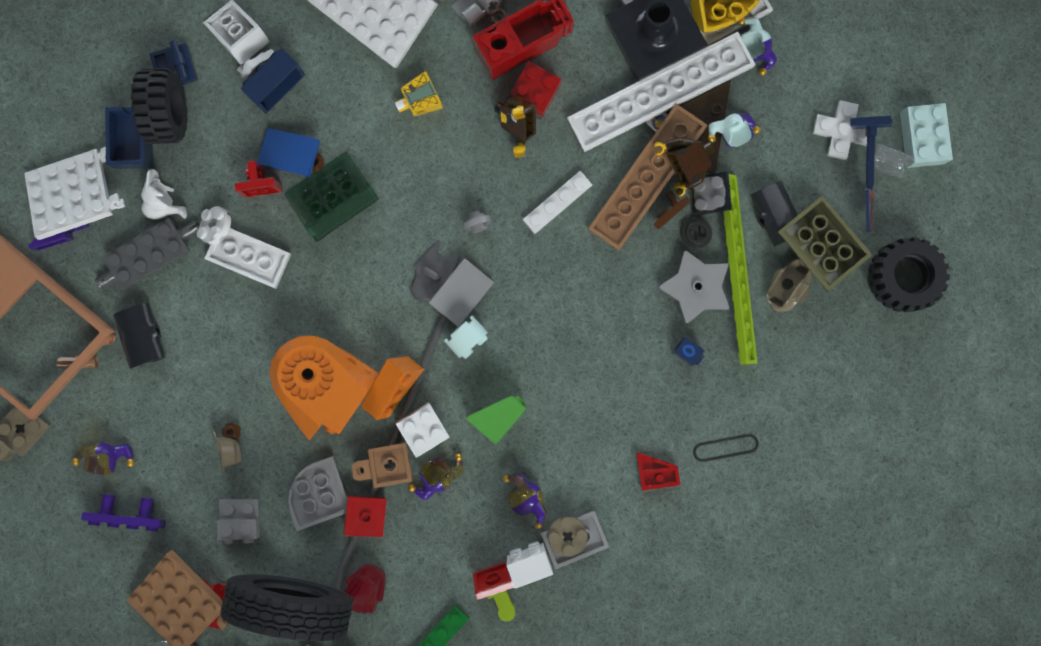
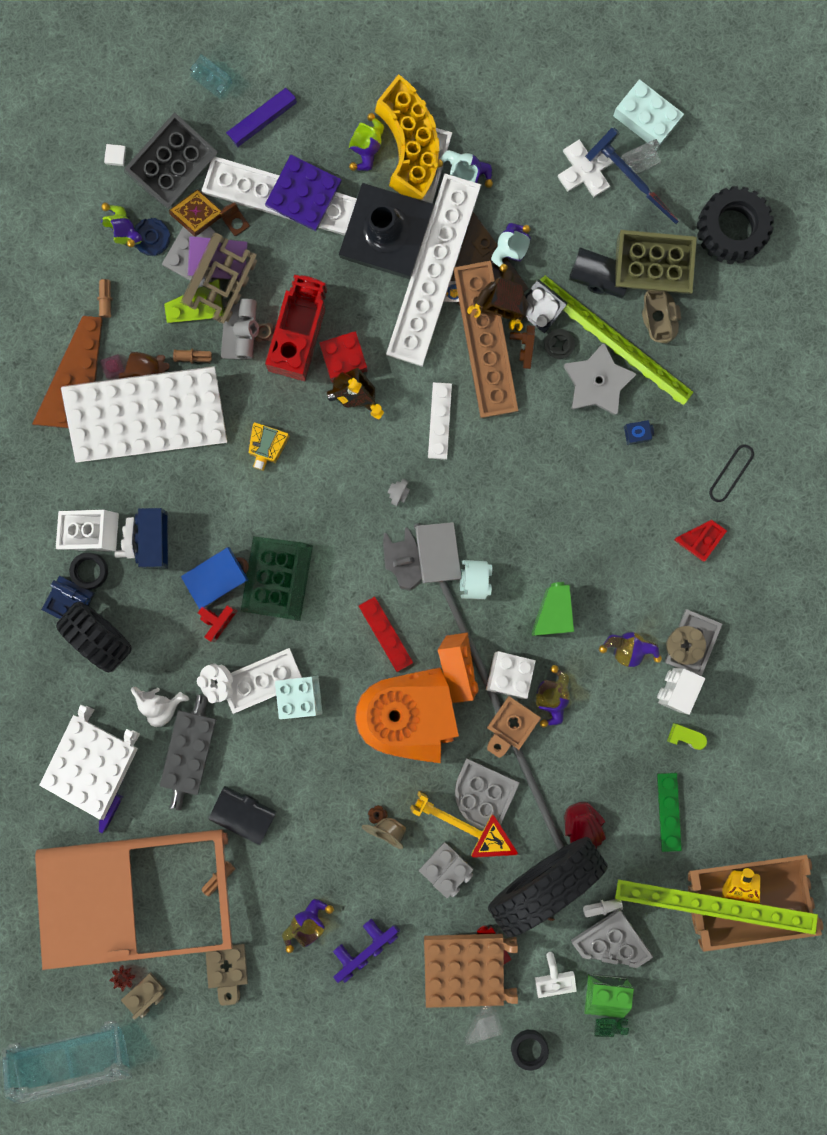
camera: 45 degrees left, 0 degrees up
dark blue piece [105,107,153,169] -> none
red plate [343,496,387,537] -> none
red plate [473,562,514,600] -> none
none -> black tyre [69,552,108,589]
none -> light aqua bracket [275,676,323,719]
none -> red plate [359,596,413,672]
none -> yellow piece [410,791,518,858]

